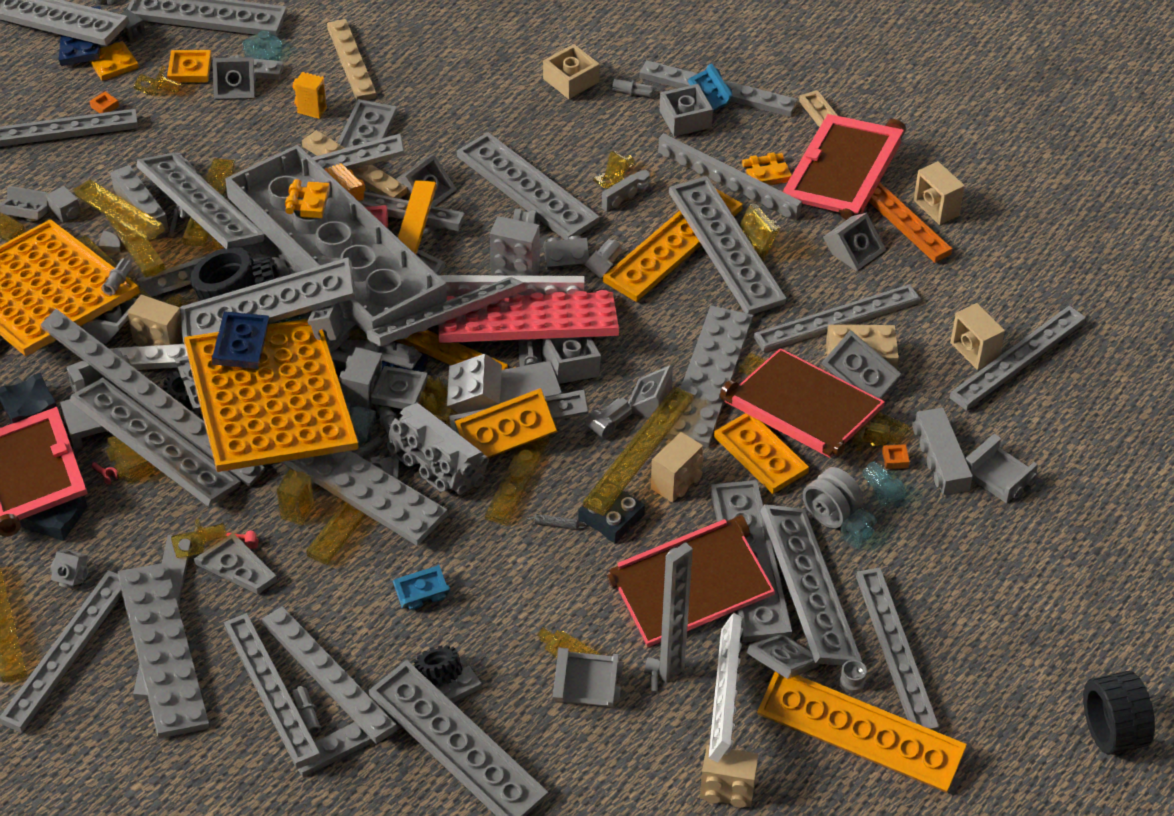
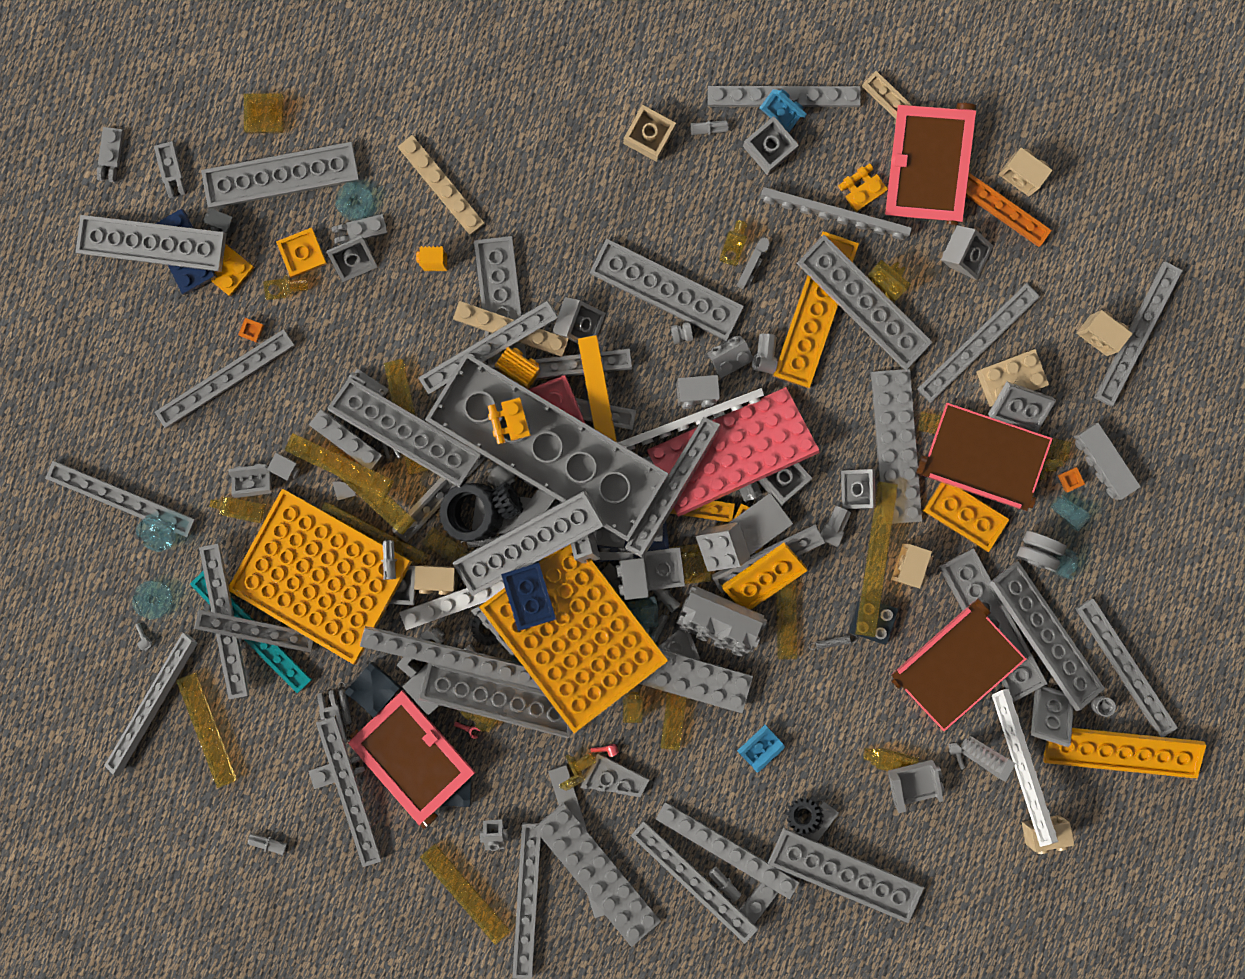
camera: 25 degrees left, 40 degrees up
light grey panel [965,434,1038,503] -> none

